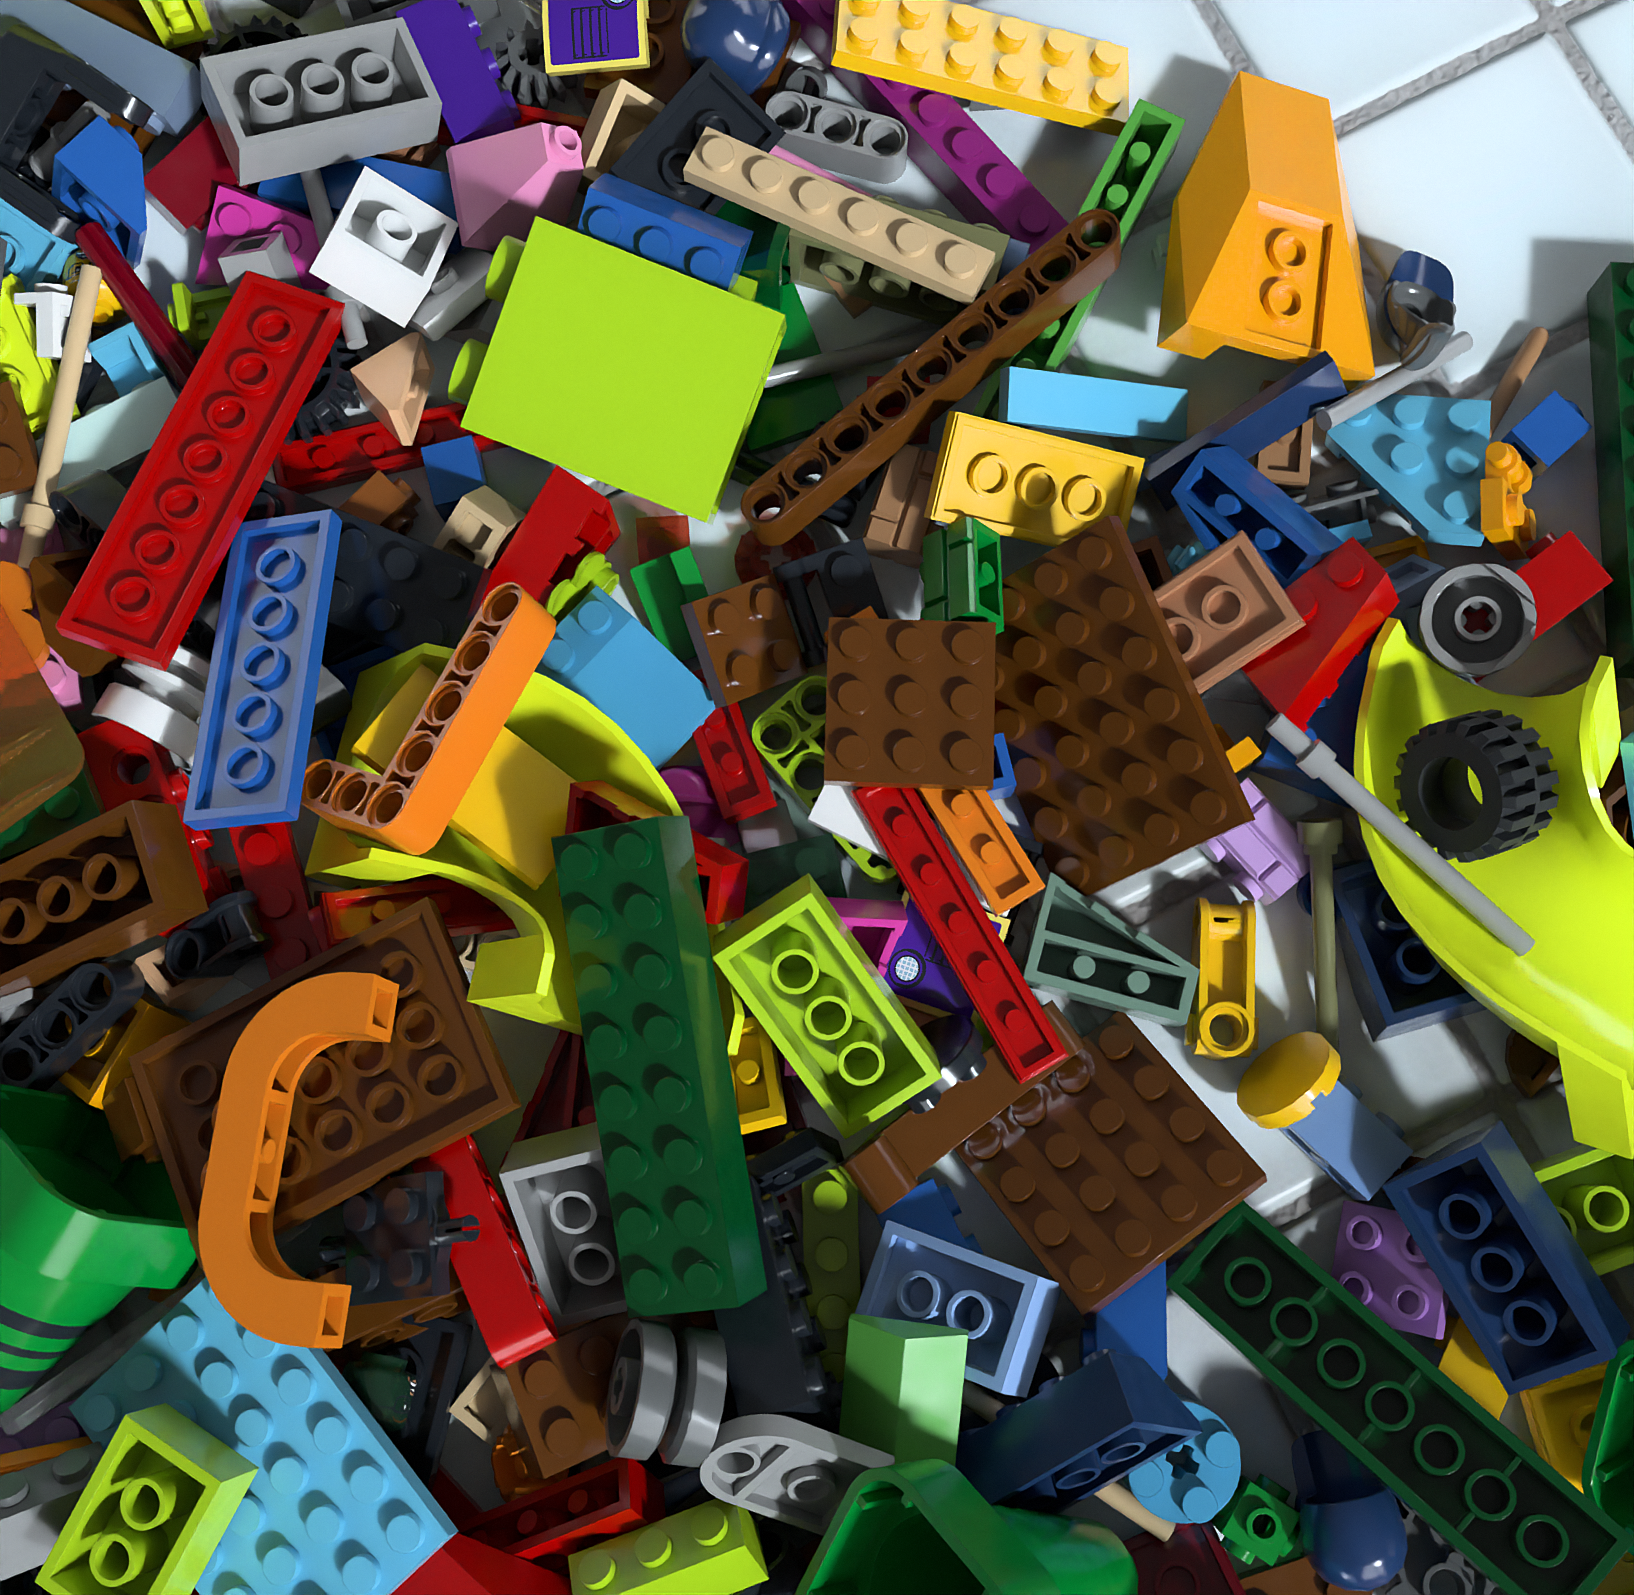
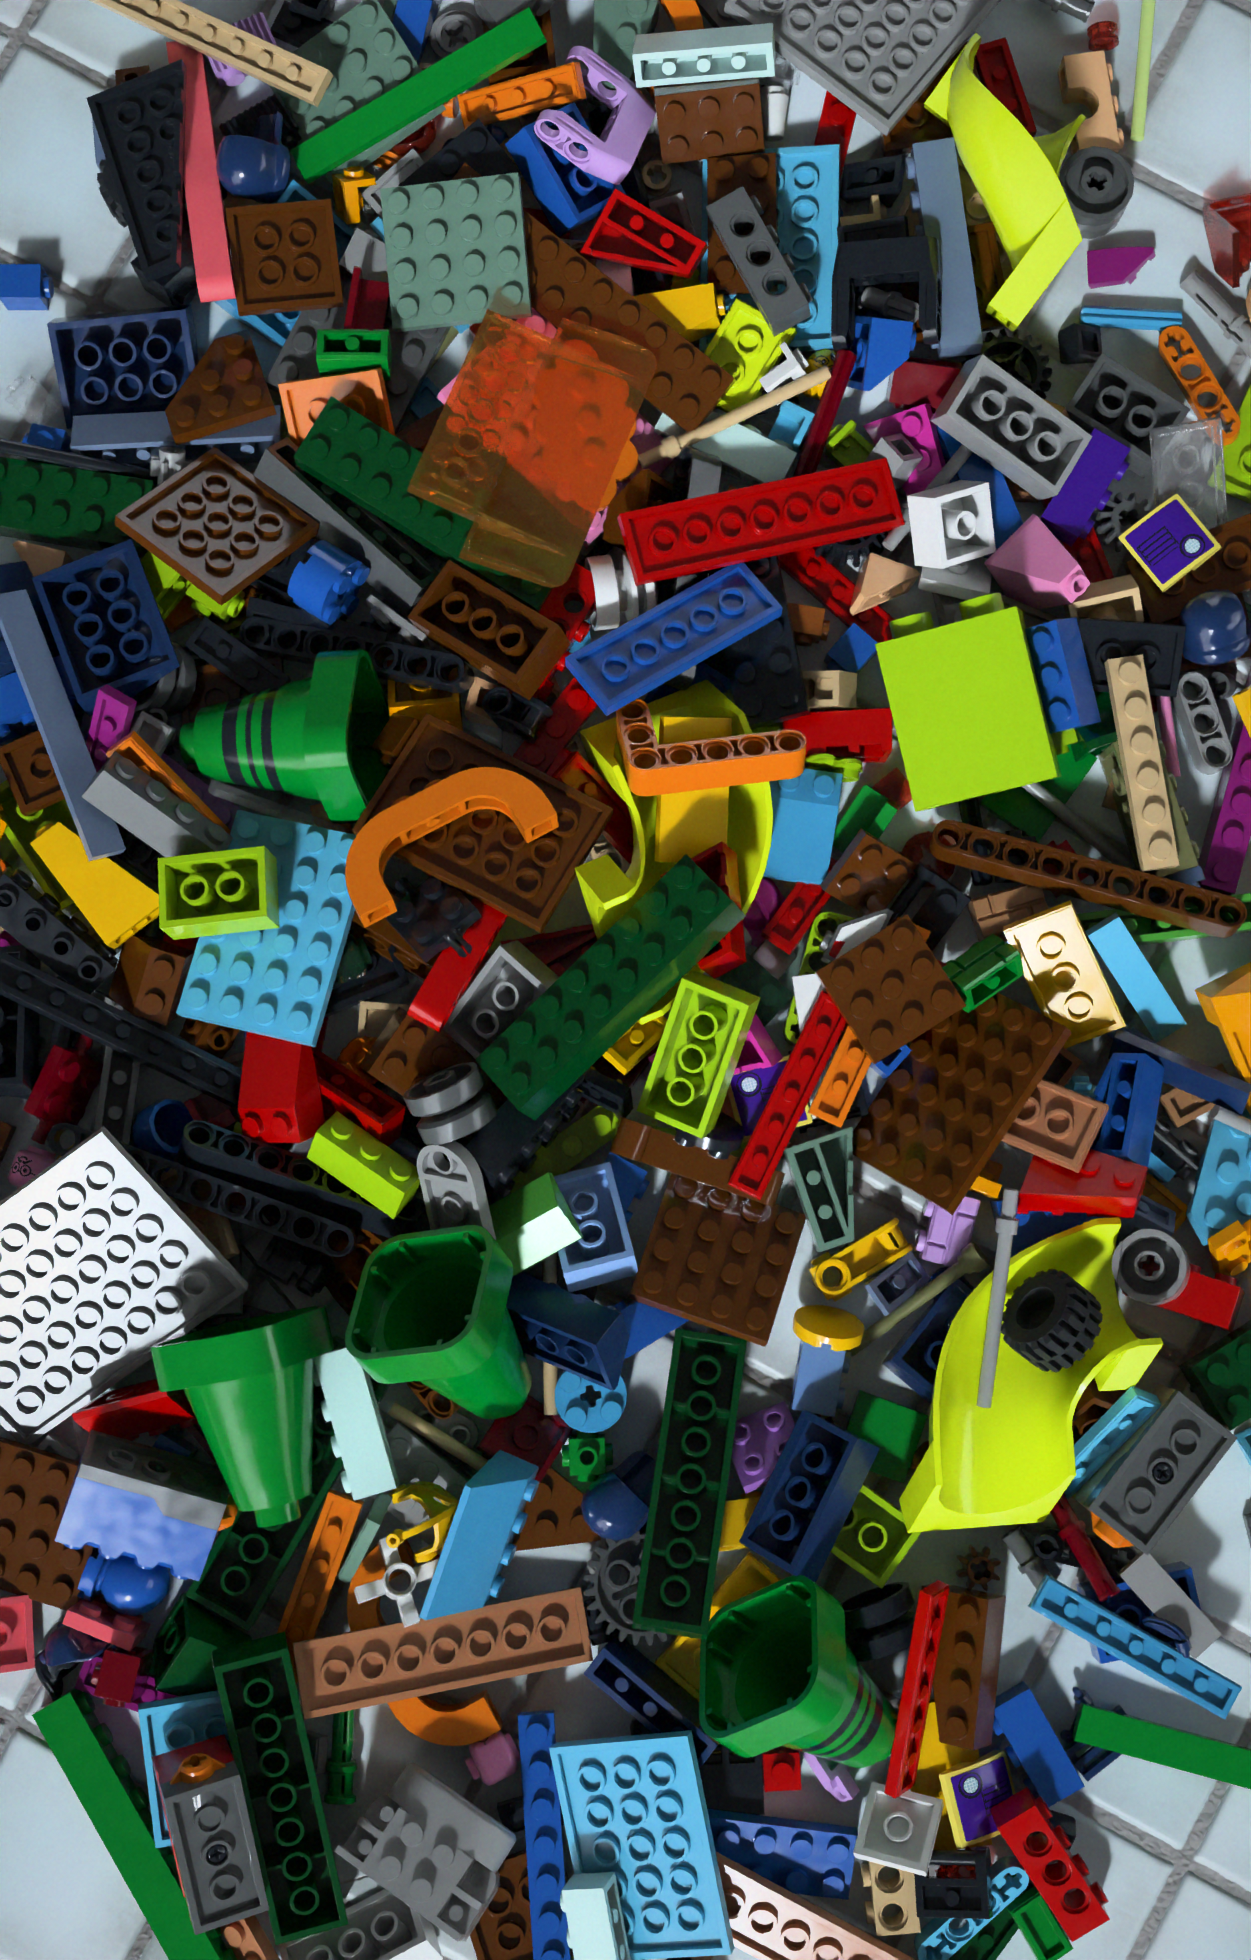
camera: 55 degrees right, 5 degrees up
none -> slope [819,909,893,964]
none -> green tile [845,1390,928,1484]
none -> sand blue slope [864,1251,931,1316]

